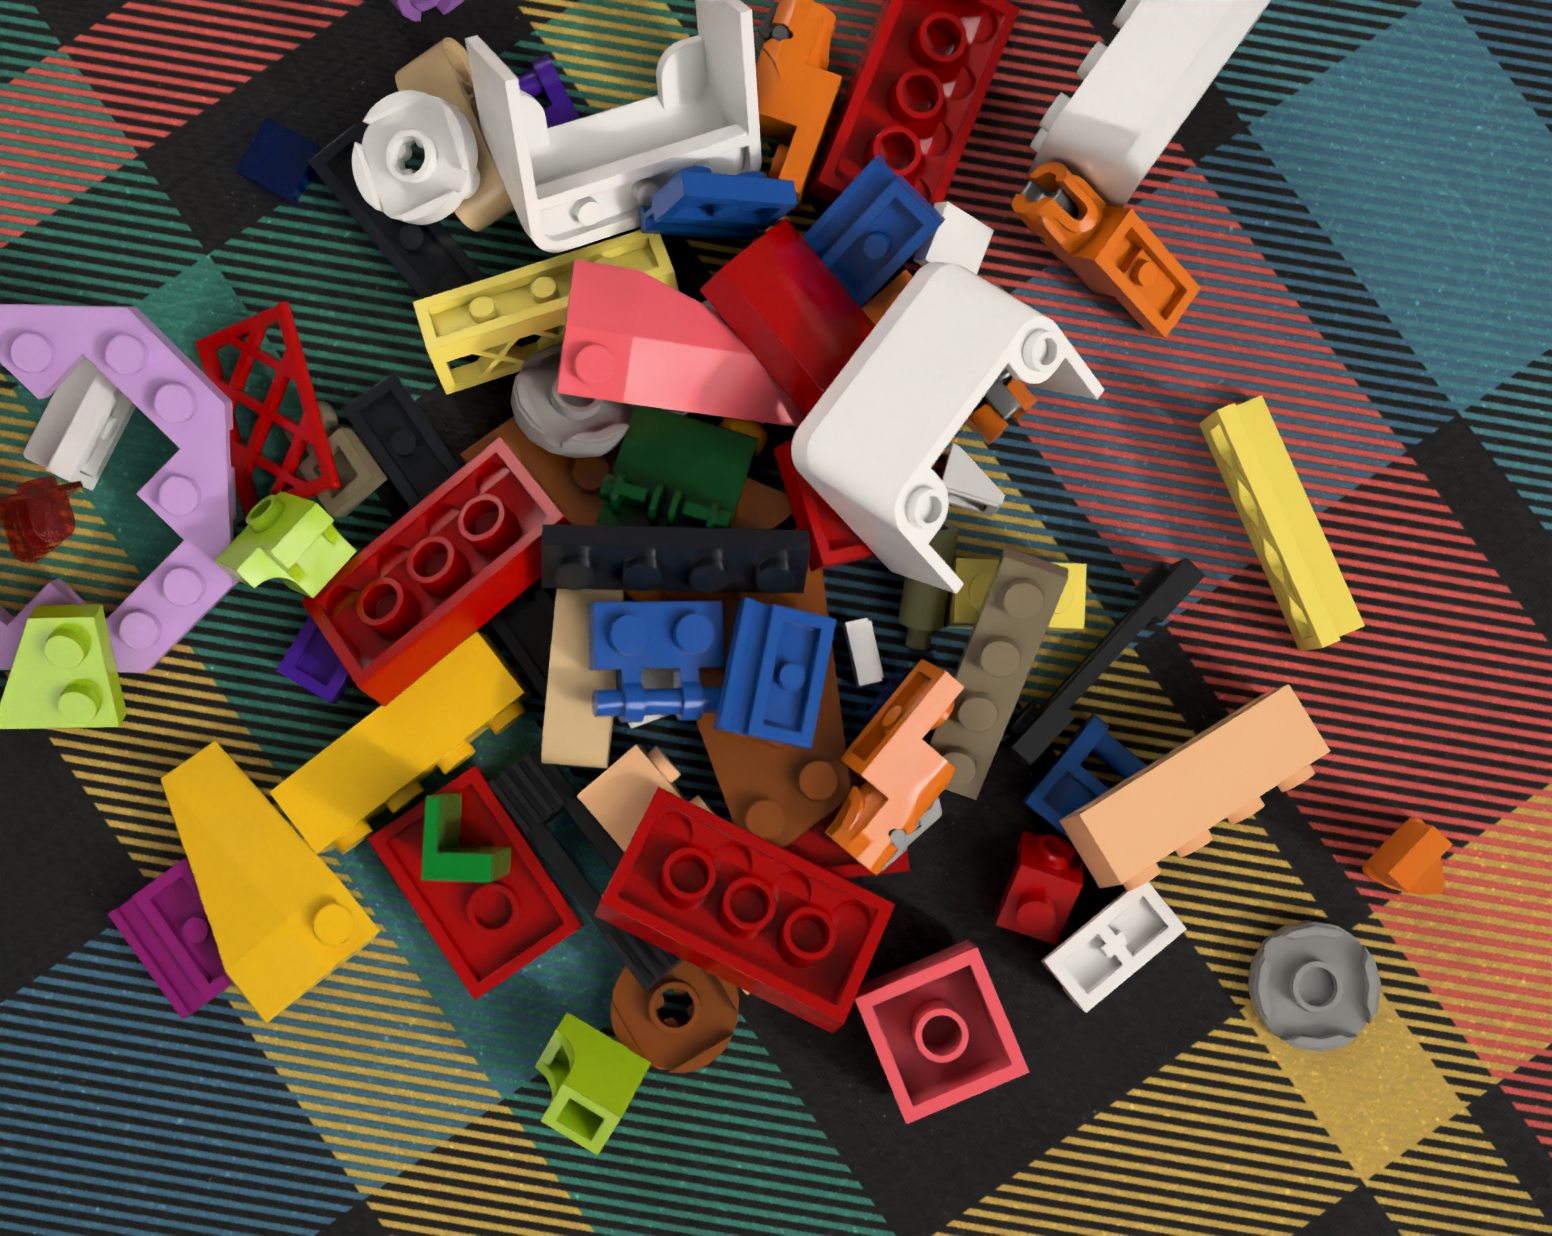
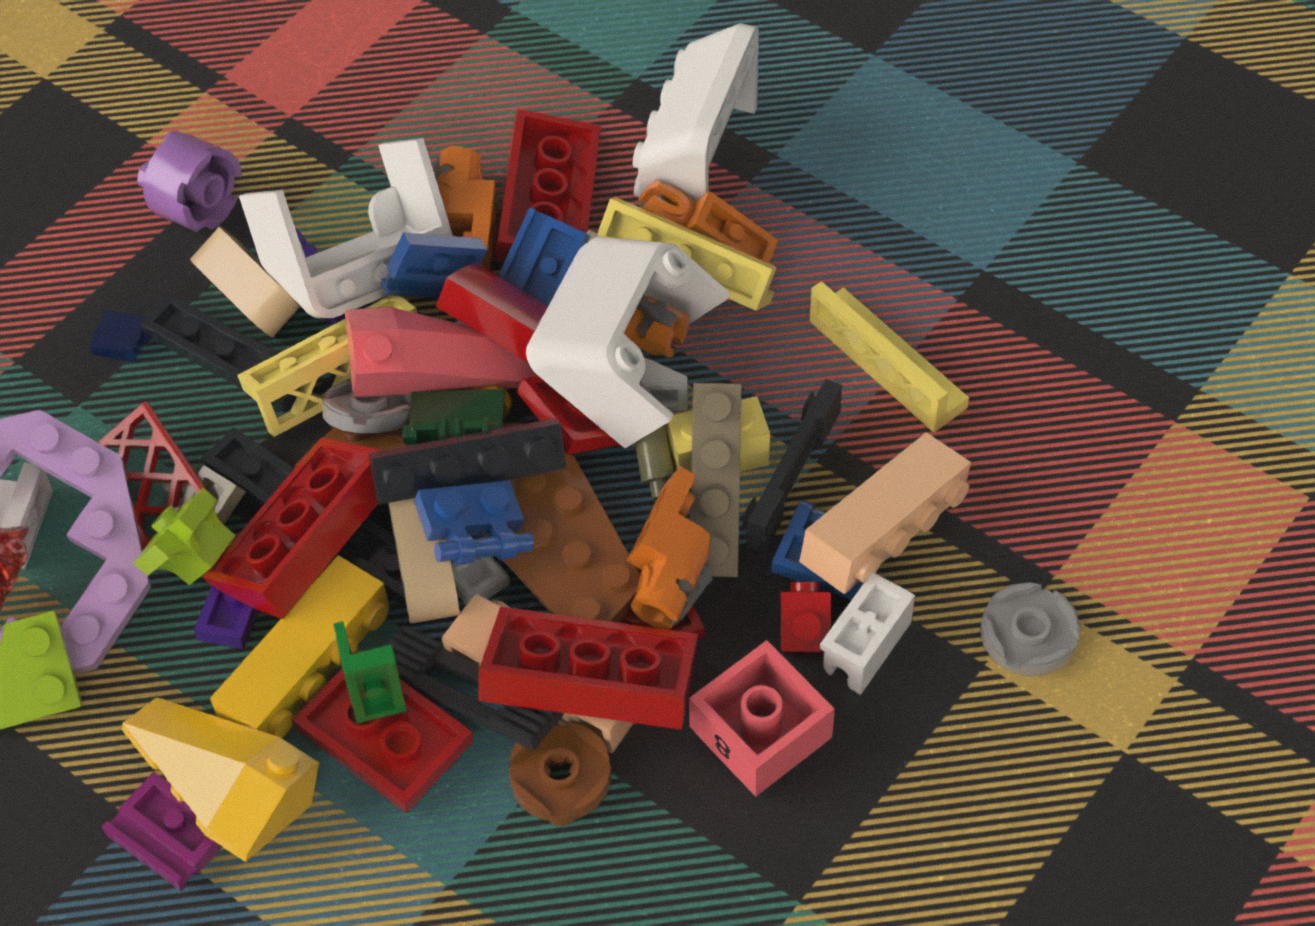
camera: 10 degrees left, 30 degrees down
white plate [352,90,480,225] -> none
lime brick [535,1012,651,1156] -> none
blue plate [713,597,837,749] -> none
white tile [843,618,884,688] -> none
orange tile [1362,817,1453,895] -> none
none -> light yellow fence [596,197,777,311]

